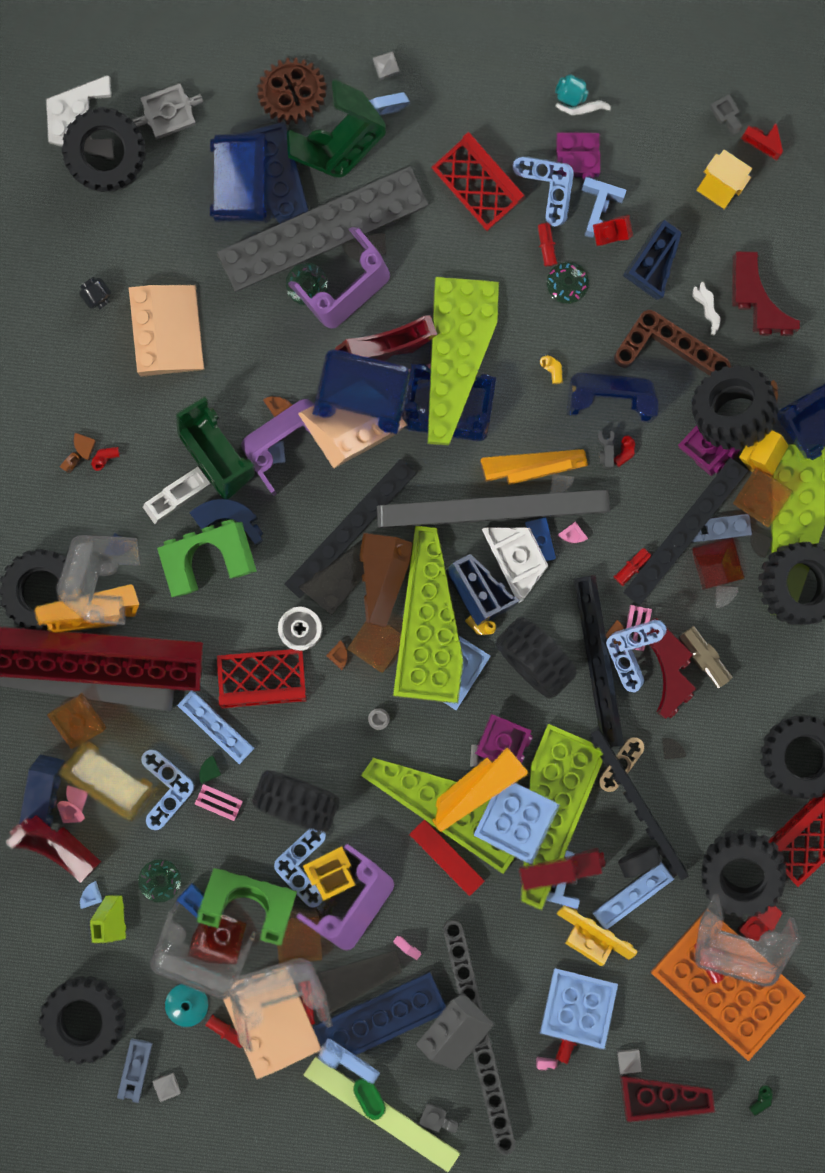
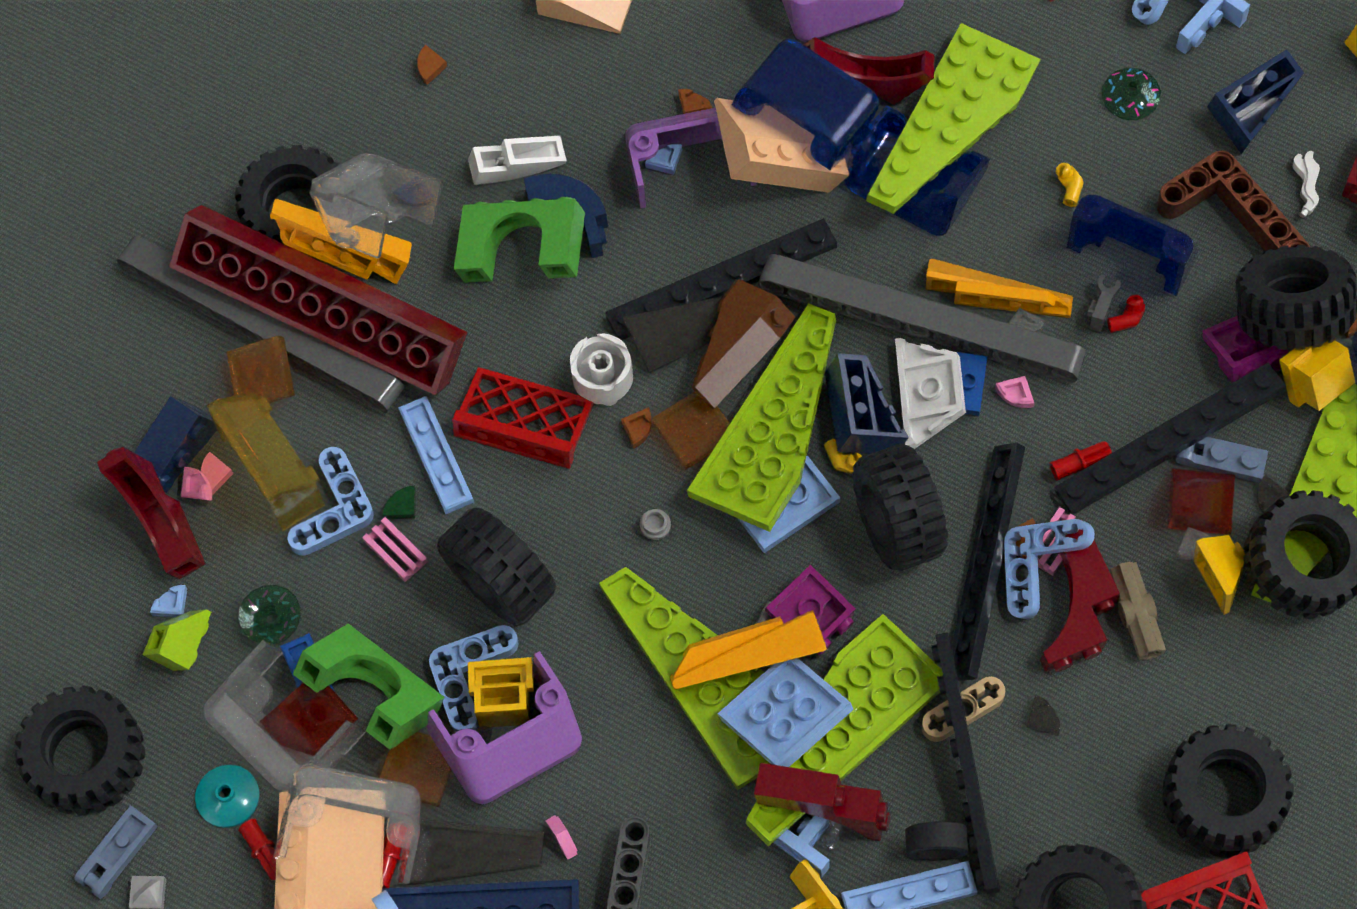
camera: 30 degrees right, 20 degrees down
dark orange tile [60,452,81,473] -> none
red arm [91,447,120,471] -> none
dark green windscreen [176,396,255,500] -> none
red tile [409,820,485,896] -> none
red axle [538,223,557,267] -> none
red slope [593,215,633,246] -> none
clear orange plate [733,467,793,527] -> none
none -> yellow slope [1194,535,1245,615]

